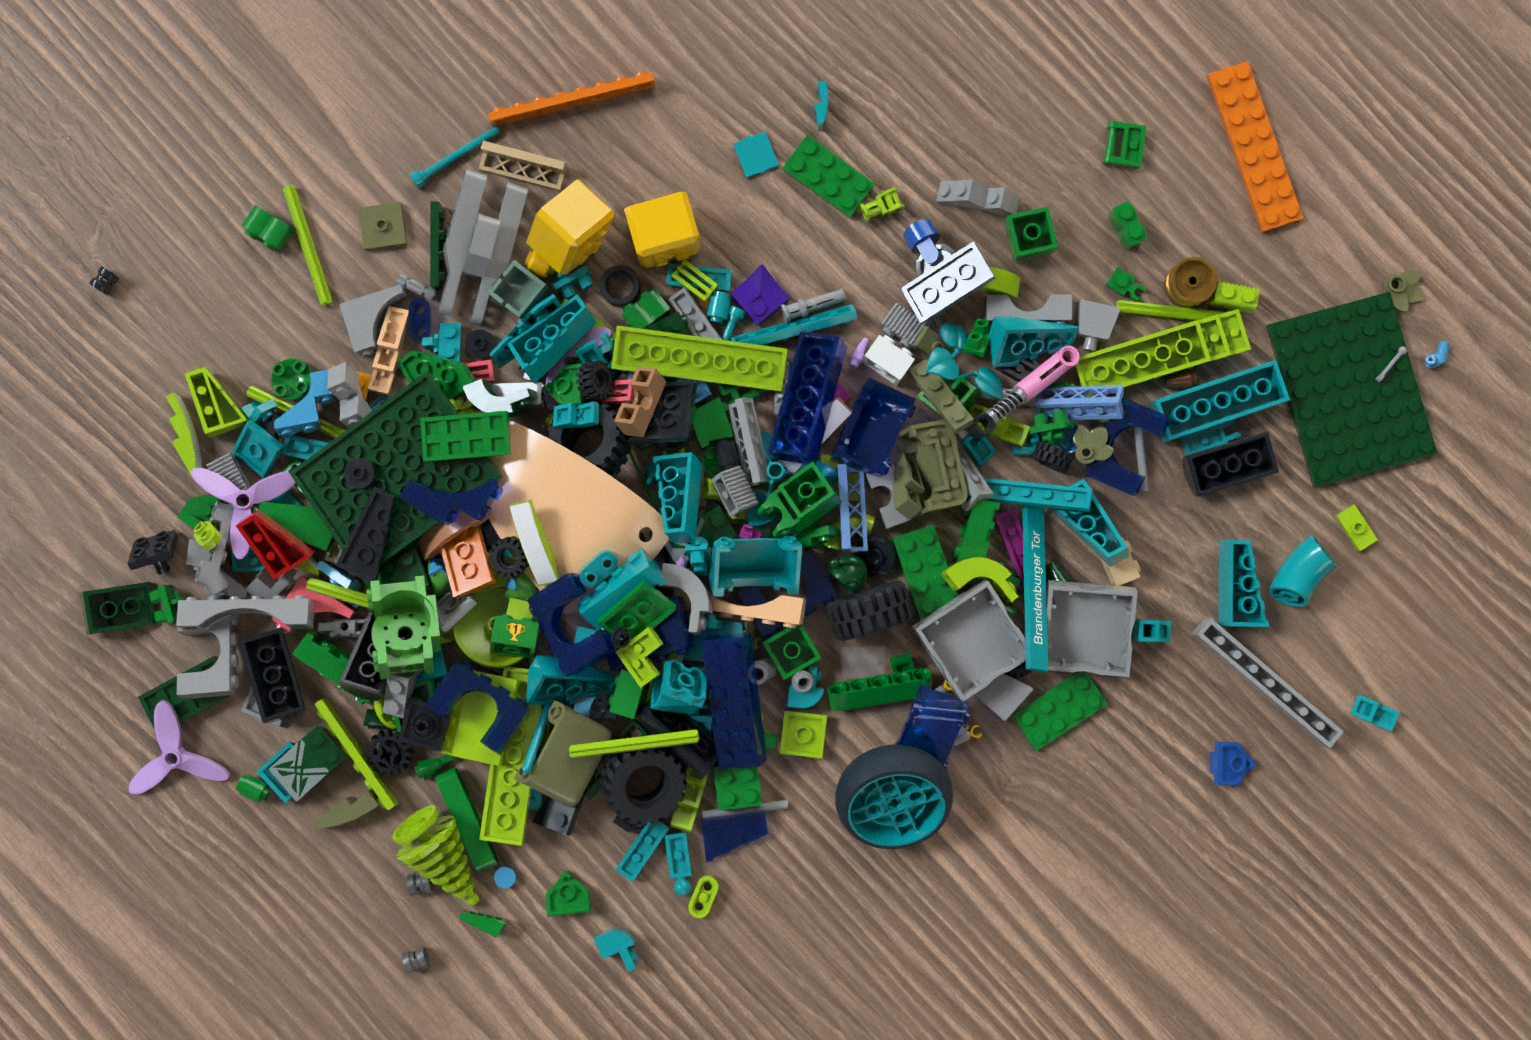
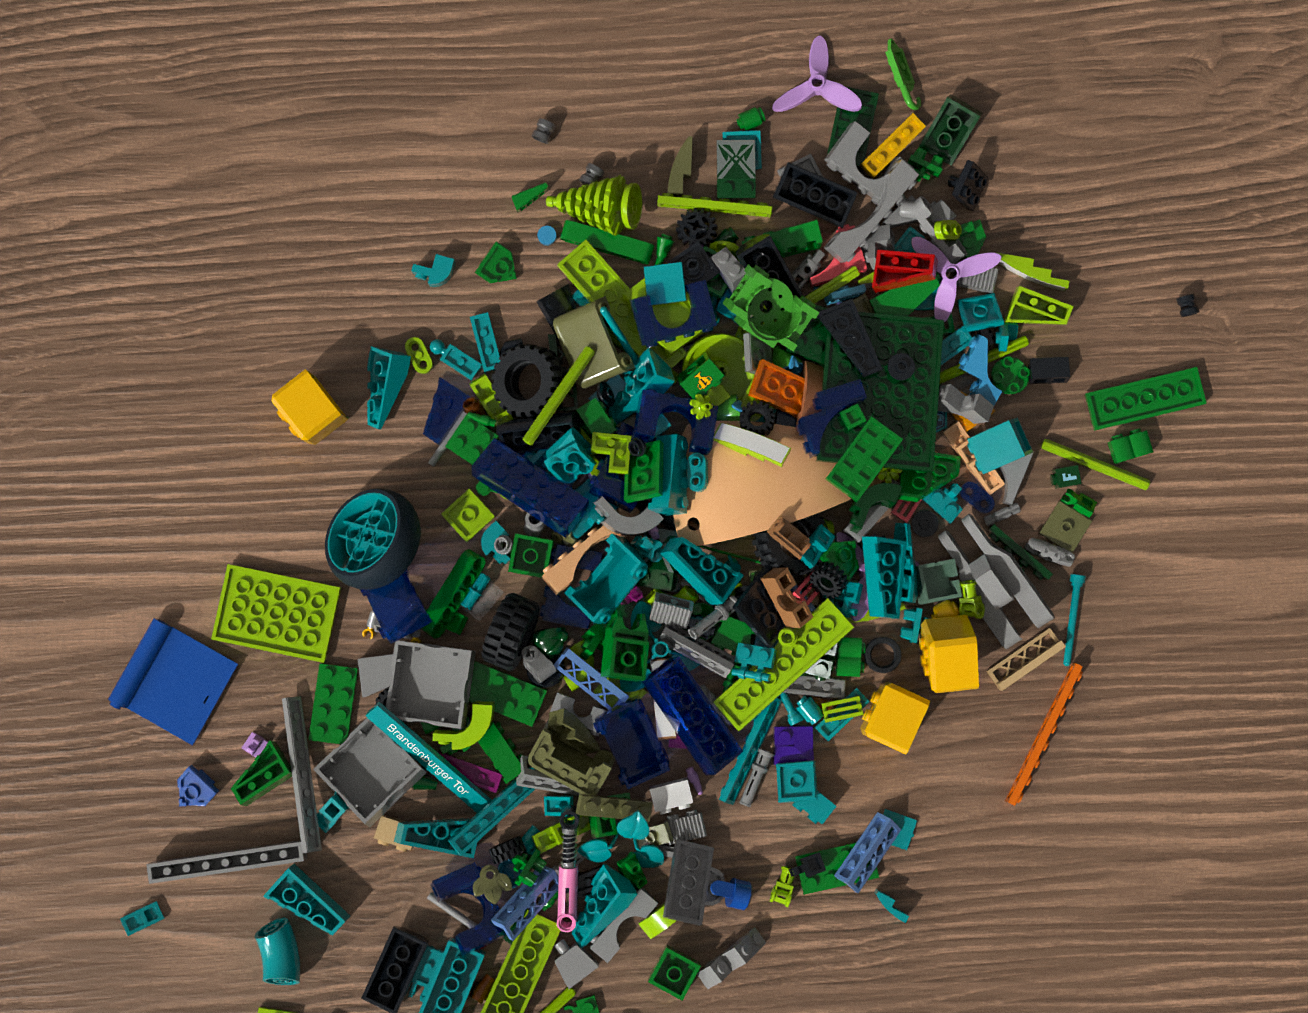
camera: 135 degrees right, 0 degrees up
none -> blue door [108,618,239,745]
none -> lime plate [211,564,341,663]
none -> green wedge [231,740,292,806]
none -> lavender tile [242,732,268,758]
none -> yellow plate [272,369,348,445]
none -> light grey tile [282,697,322,853]
none -> teal wedge [367,346,411,429]
none -> teal axle [461,573,490,610]
none -> reddish brown cone [463,397,487,424]
none -> green piece [467,412,496,427]
none -> light grey piece [522,645,556,683]
none -> teal tile [644,262,687,306]
none -> light grey pin [688,595,737,640]
none -> lime plant [689,394,713,420]
none -> teal plate [732,643,777,682]
none -> medium nougat hinge [767,515,811,560]
none -> teal tile [776,760,818,803]
none -> lime plate [778,628,798,647]
none -> black plate [788,852,826,877]
none -> teal brick [792,791,837,824]
none -> medium blue fence [834,812,901,893]
none -> green plate [840,404,867,431]
none -> yellow plate [859,113,926,179]
none -> bright green plate [885,38,921,110]
none -> lime connector [959,580,985,619]
none -> teal slope [967,417,1033,474]
none -> light grey hinge [1024,537,1075,567]
none -> black hinge [1028,357,1071,384]
none -> dark green brick [1050,465,1082,489]
none -> green plate [1060,489,1097,518]
none -> green plate [1085,367,1207,431]

